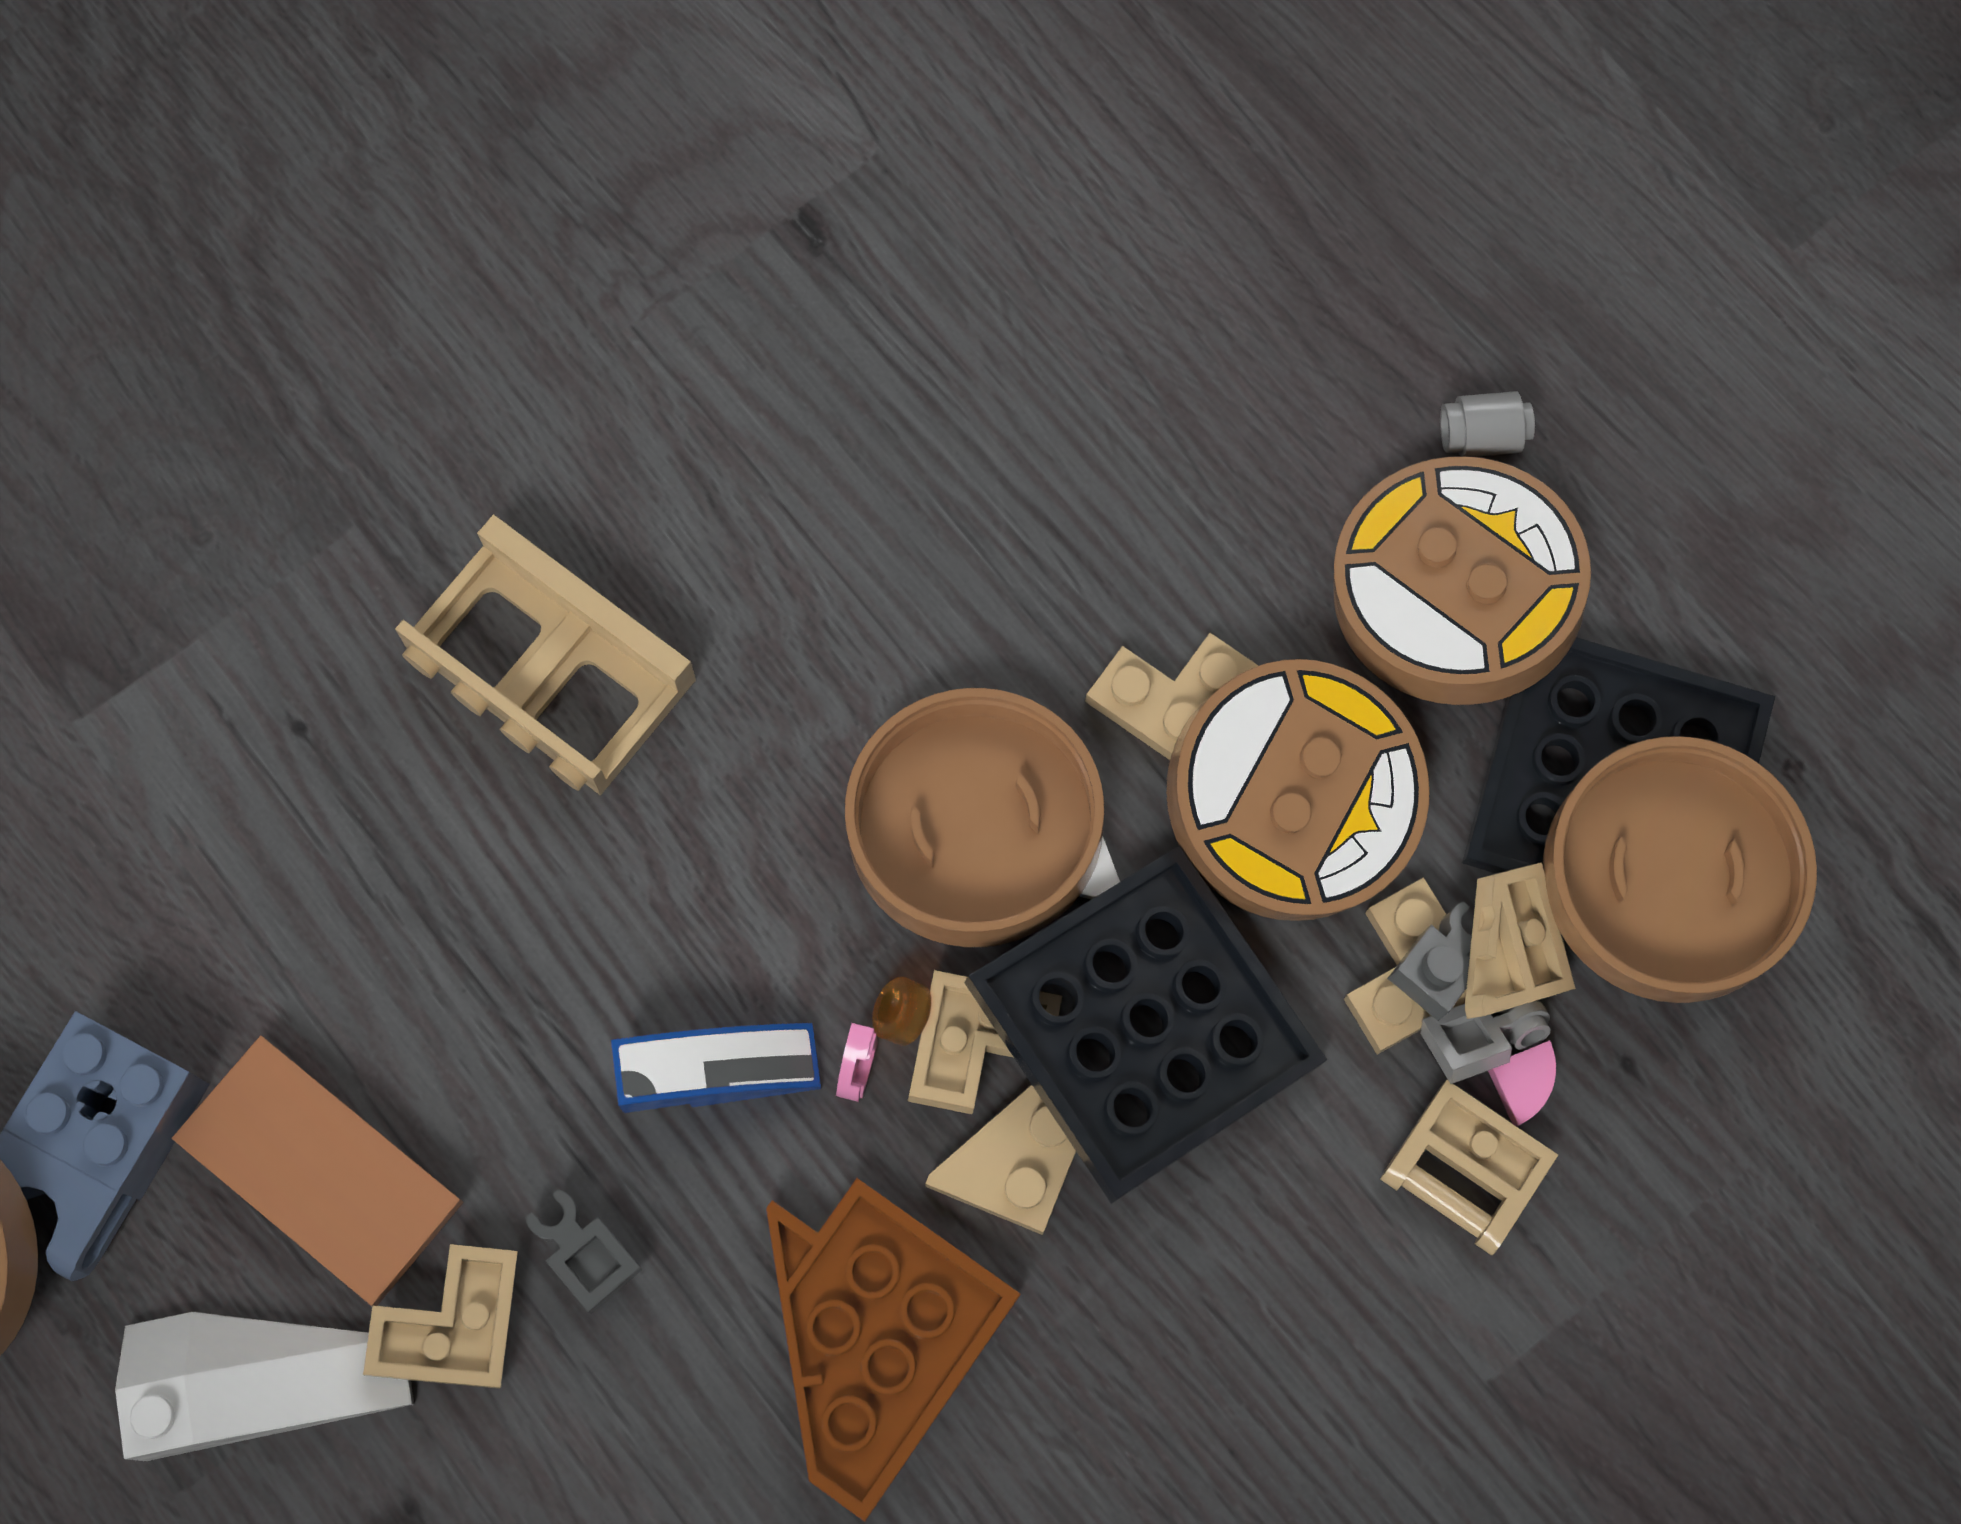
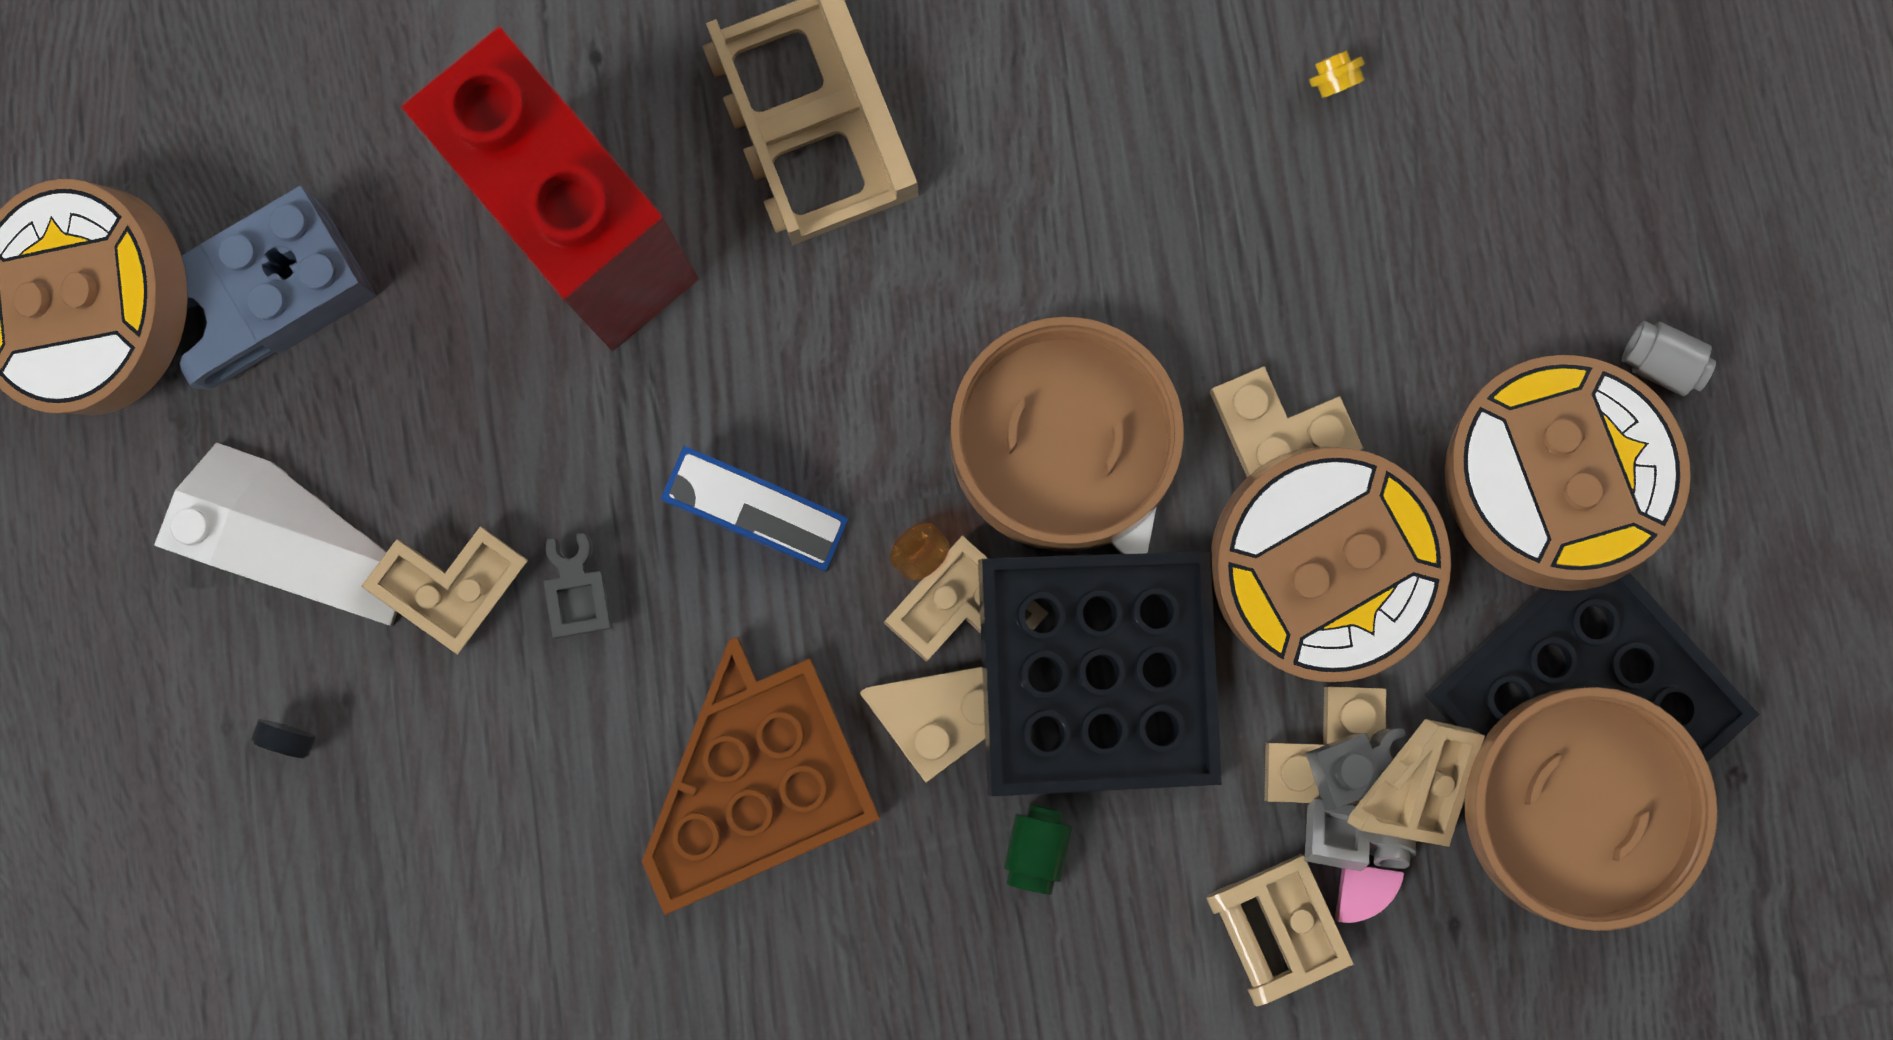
camera: 35 degrees right, 10 degrees up
nougat tile [171,1035,464,1306] -> none
bright pink tile [836,1023,878,1102] -> none
none -> red brick [400,26,699,352]
none -> dark green brick [1004,805,1073,895]
none -> yellow plate [1308,50,1365,98]

